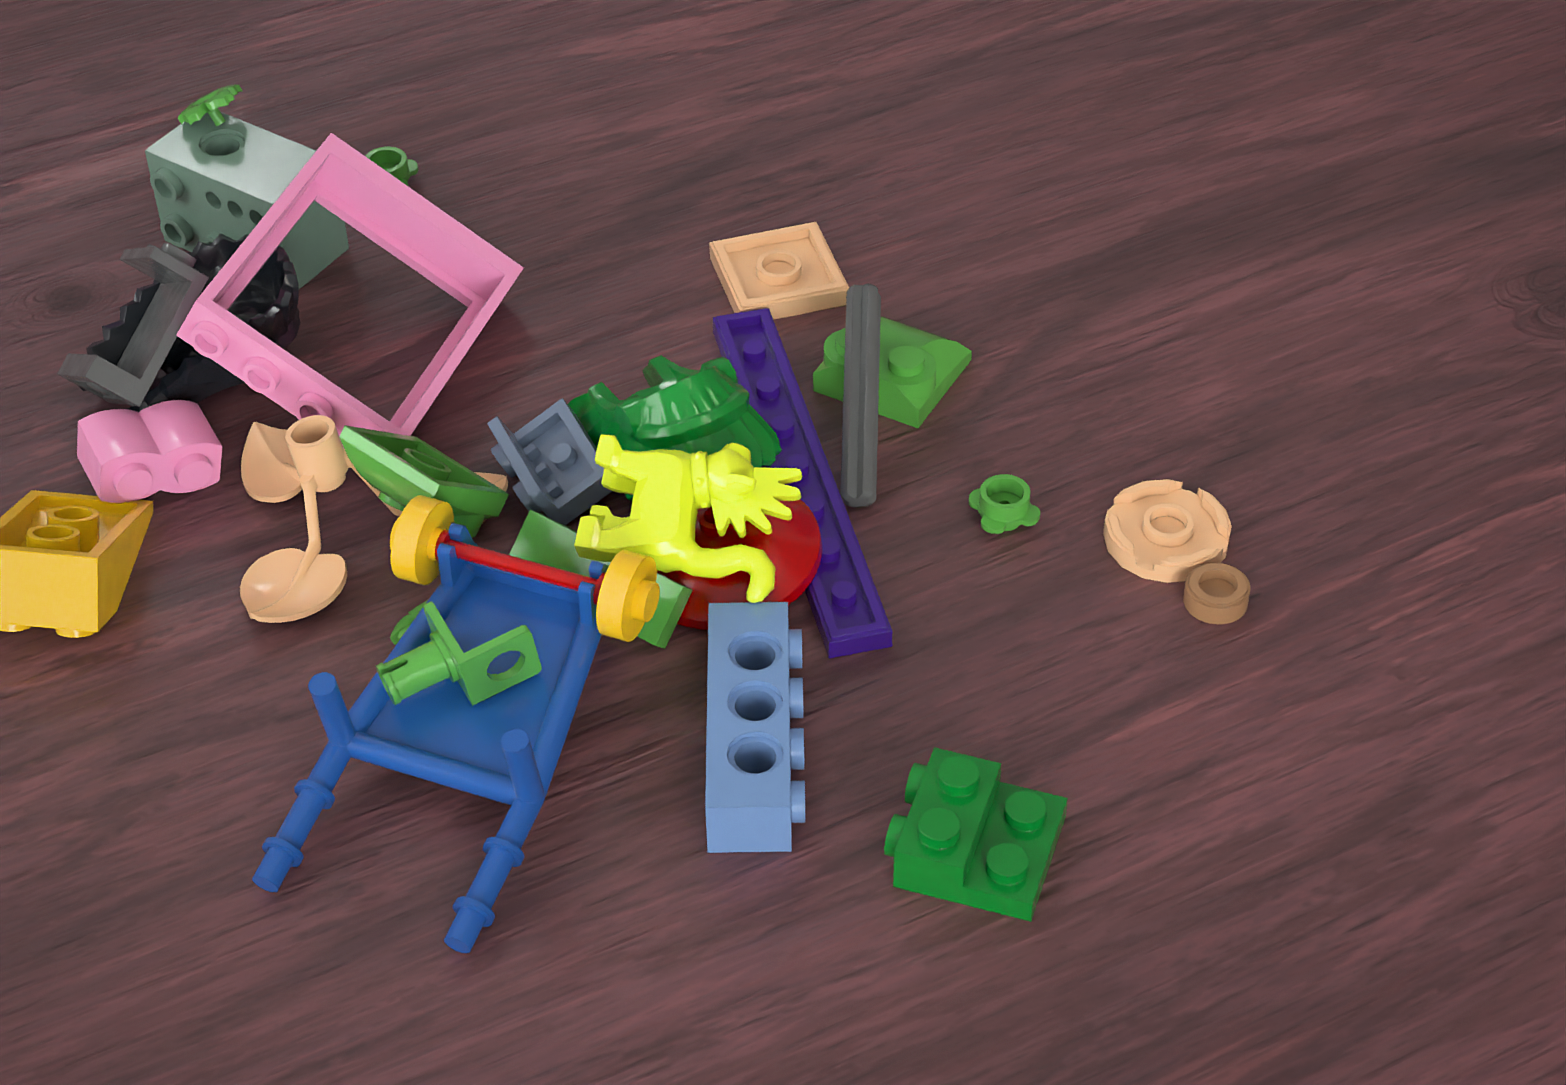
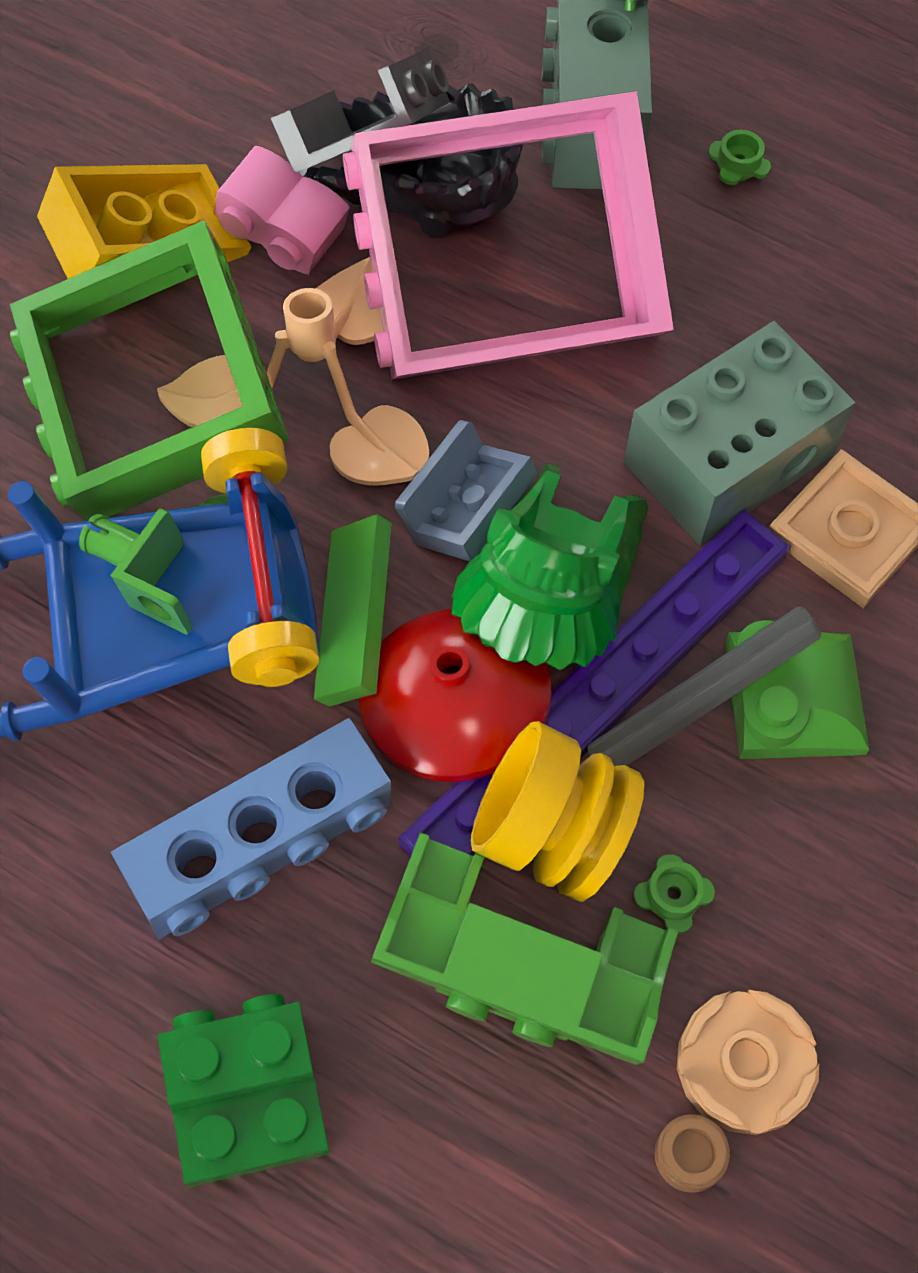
camera: 55 degrees right, 20 degrees up
bright green slope [339,426,509,537] -> none
neon yellow animal [574,434,803,603] -> none
none -> bright green window [10,220,290,521]
none -> bright green bracket [371,832,678,1065]
none -> yellow wheel [470,721,644,902]
none -> sand green piece [623,321,856,546]

